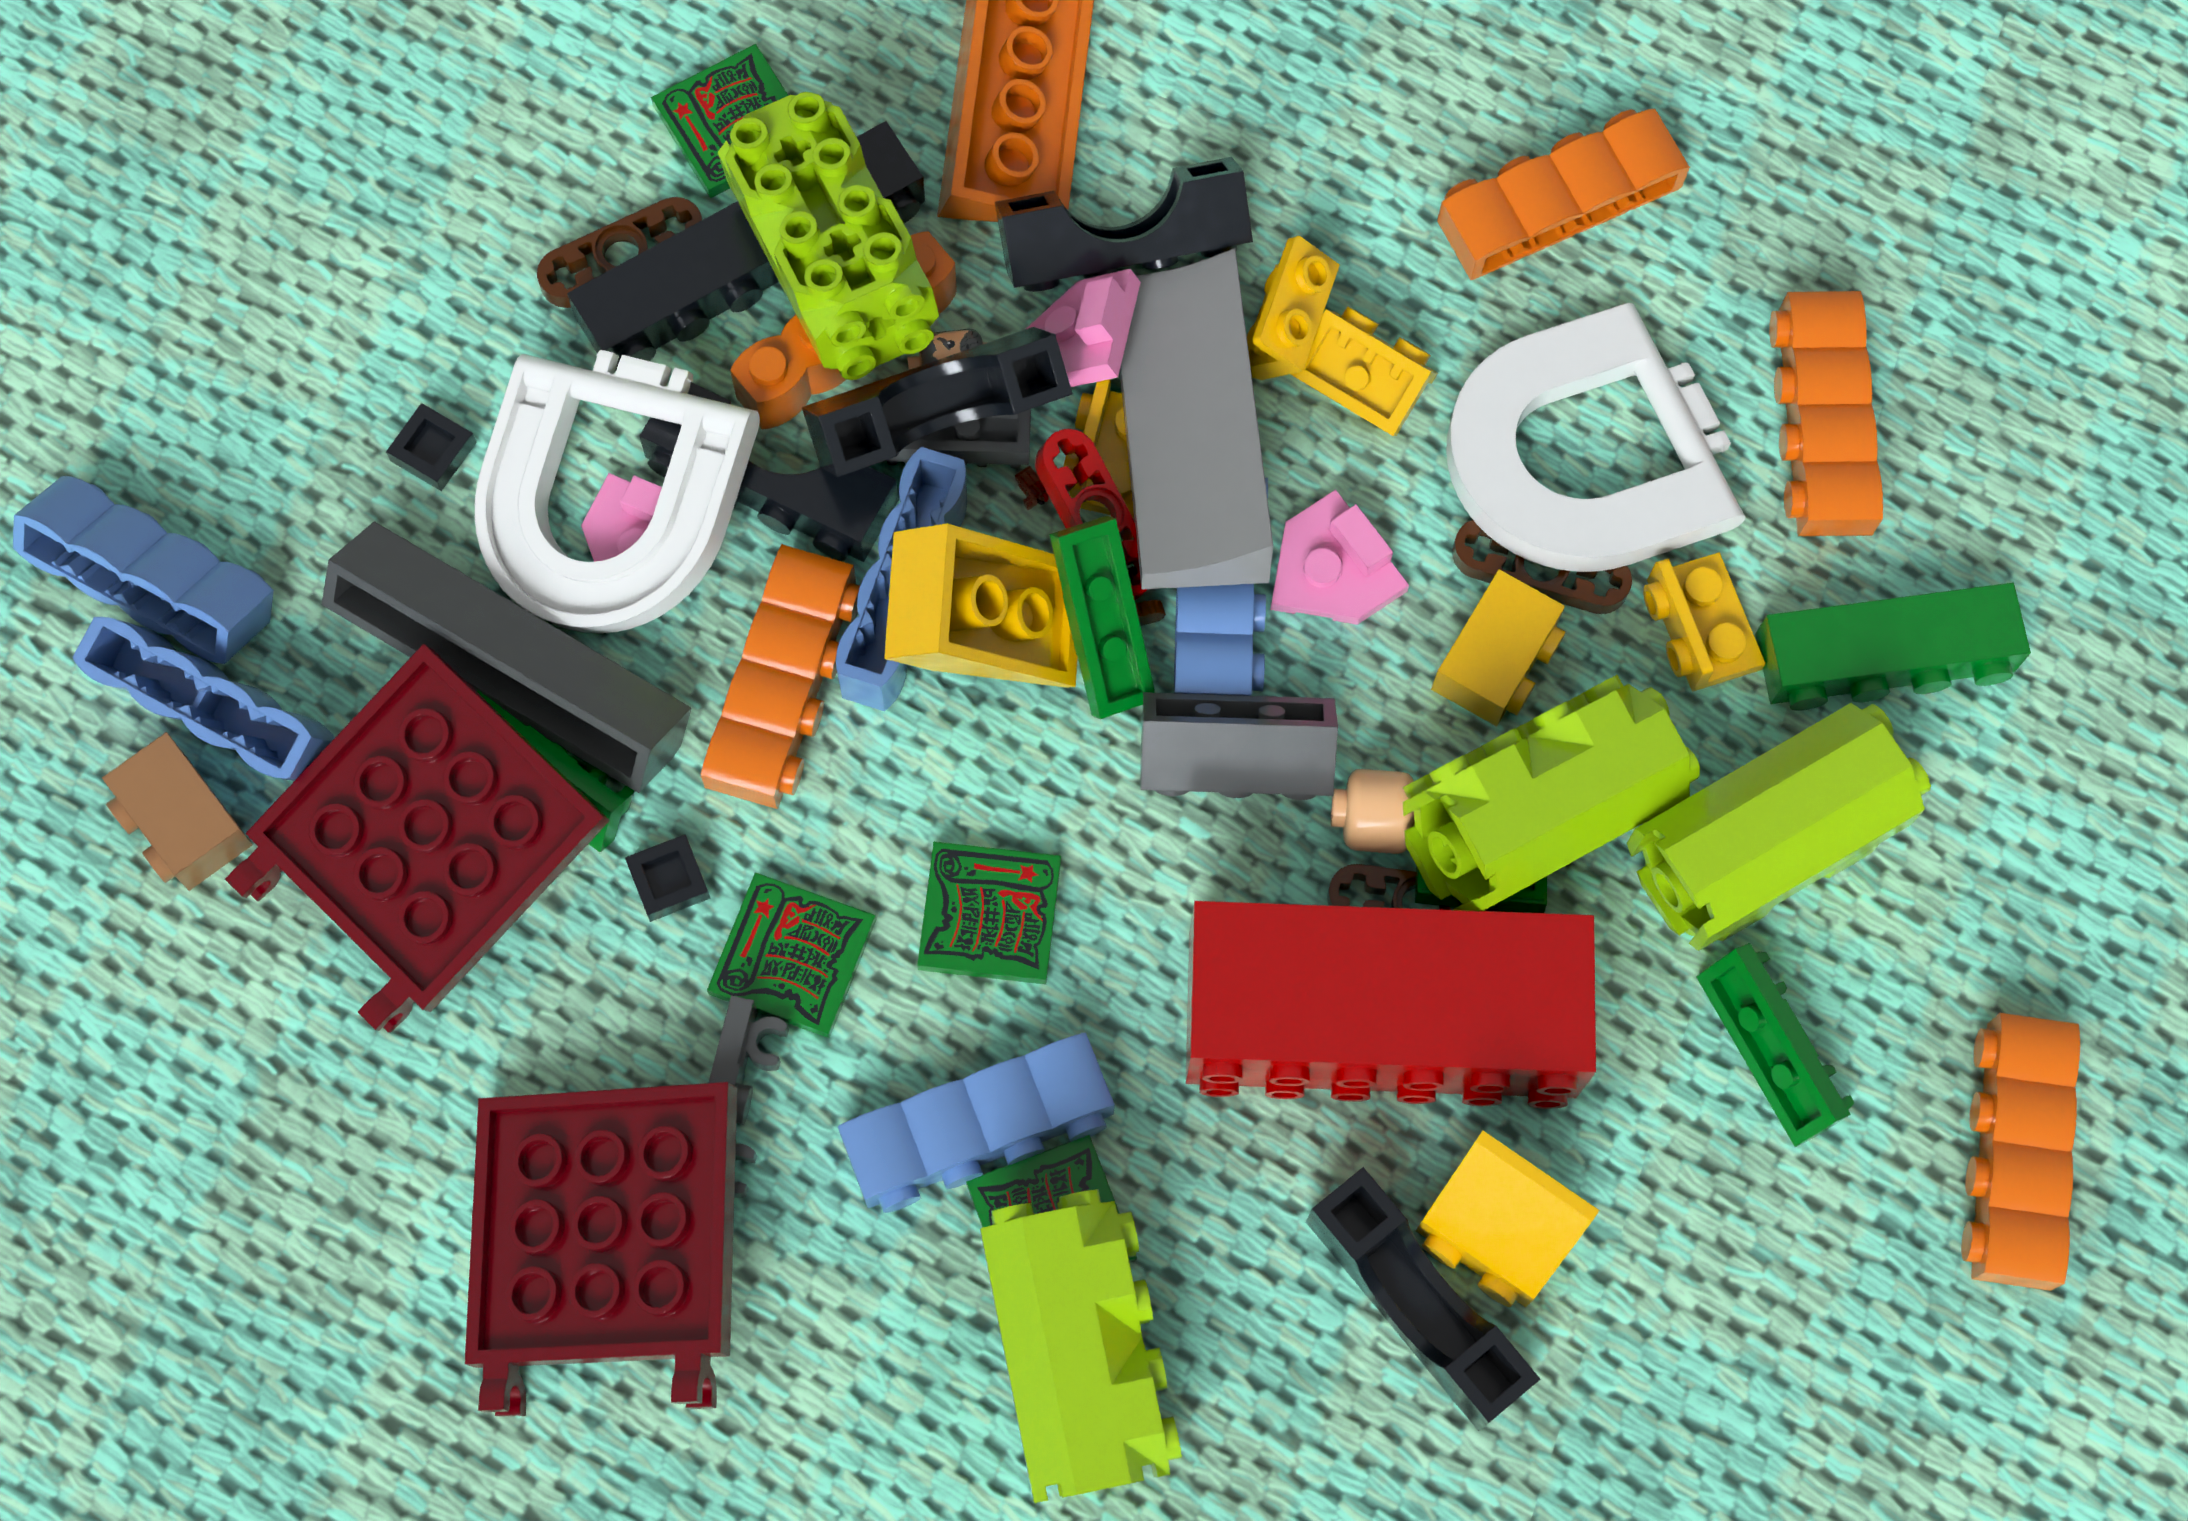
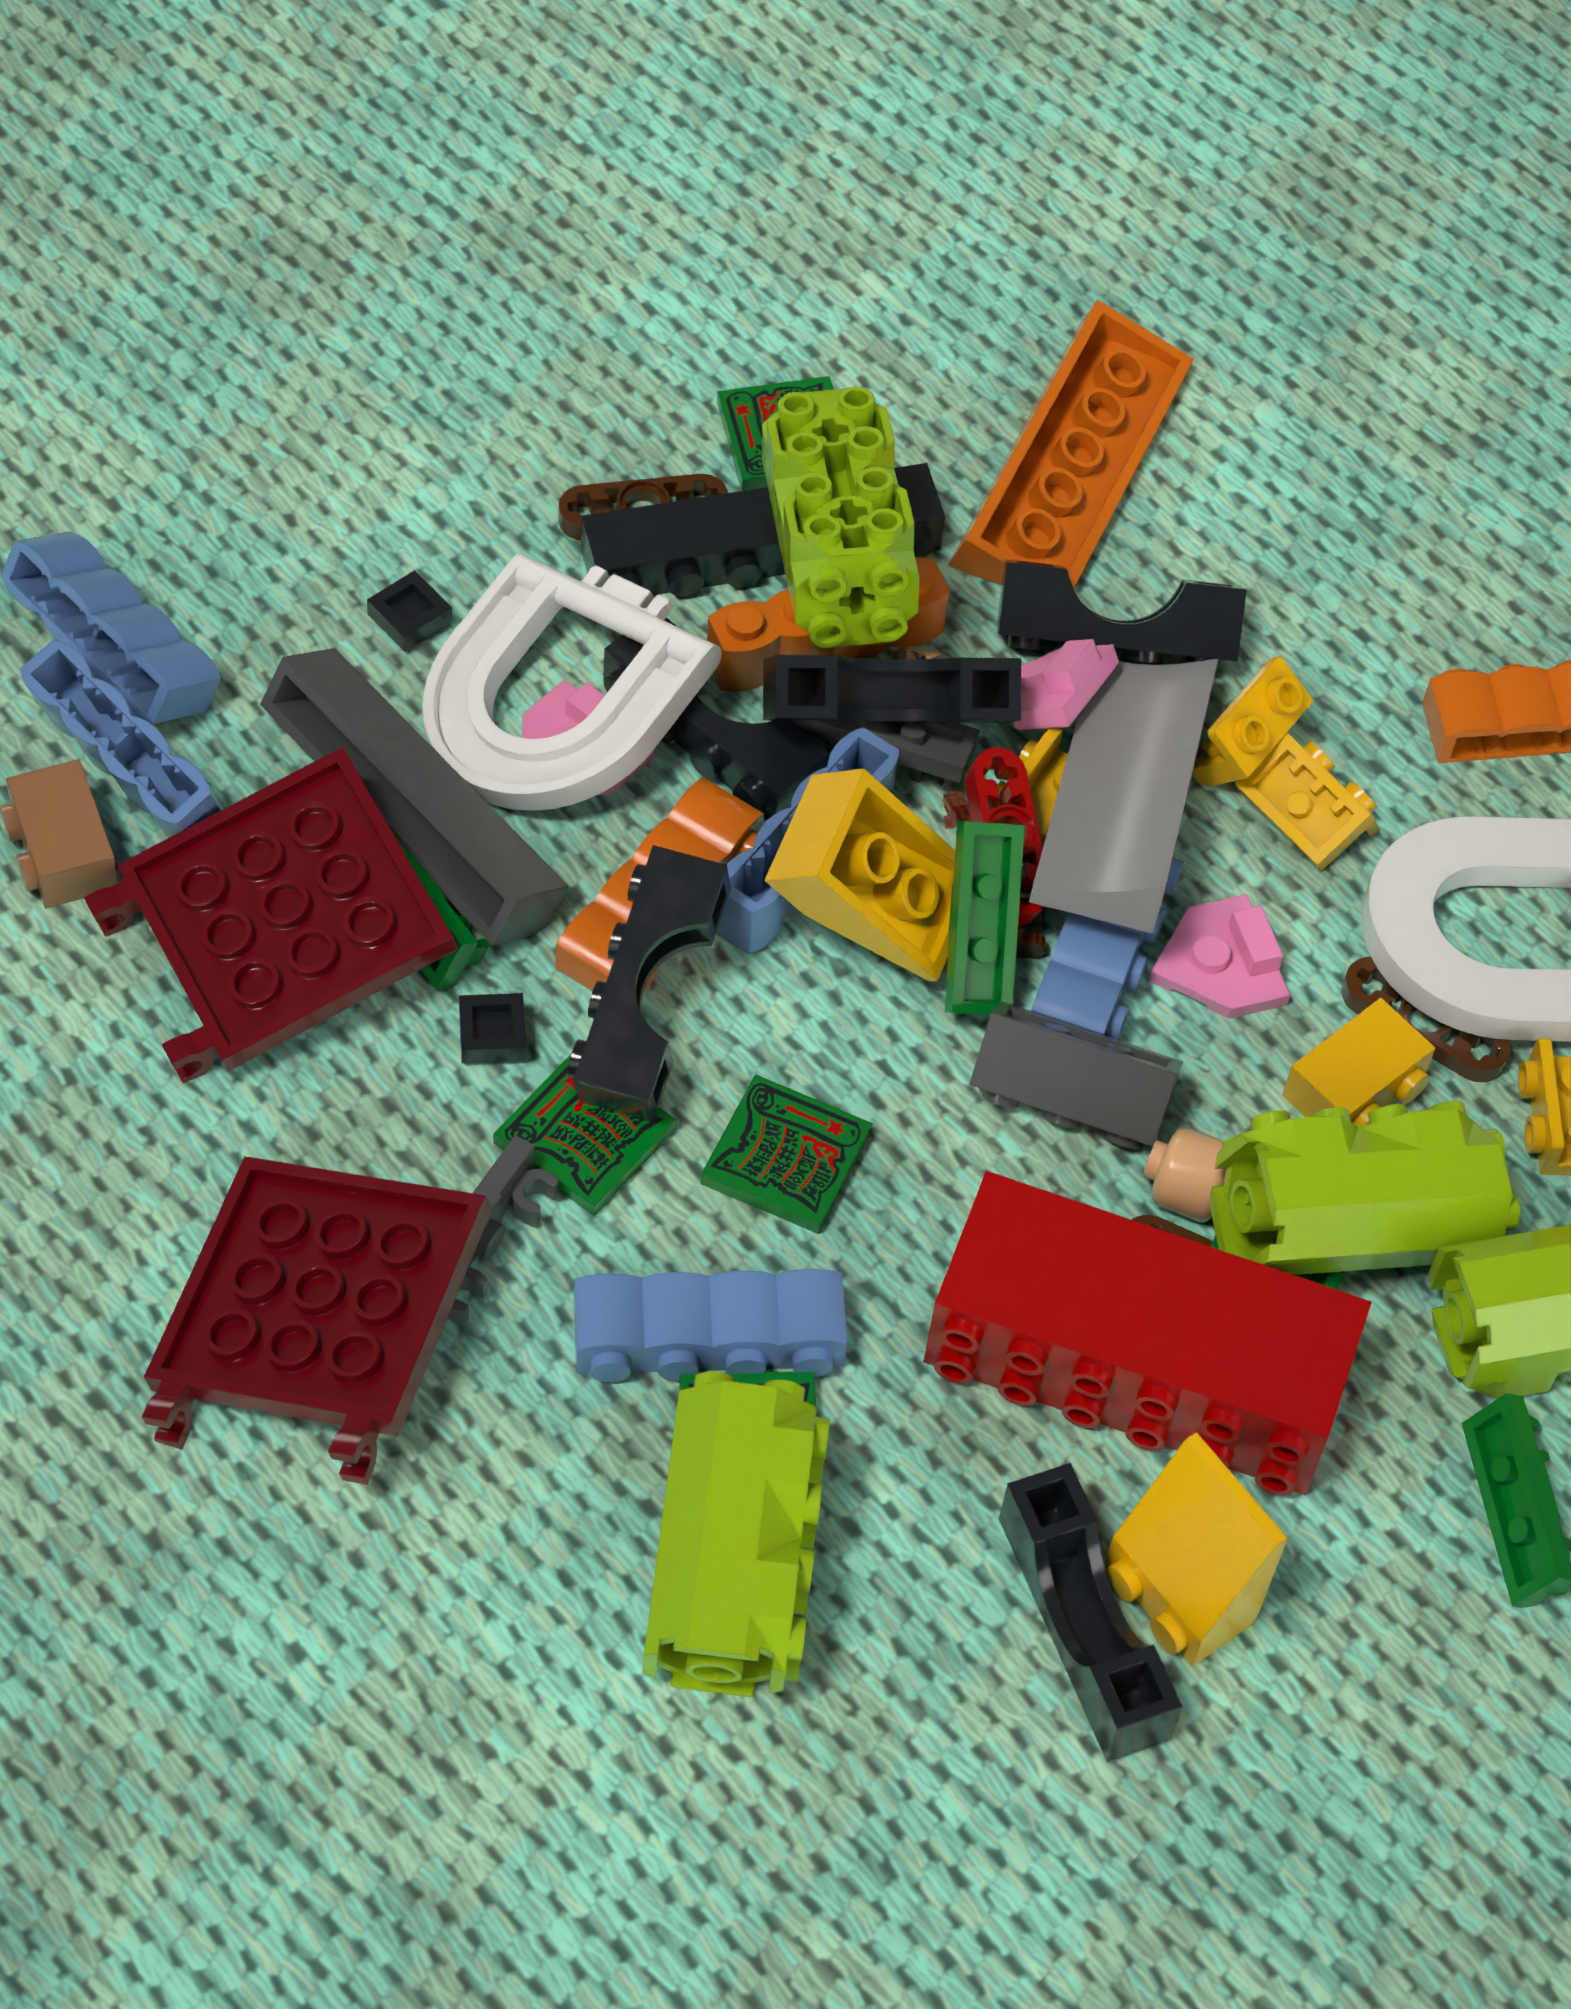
camera: 15 degrees right, 15 degrees down
none -> black arch [568,845,731,1122]

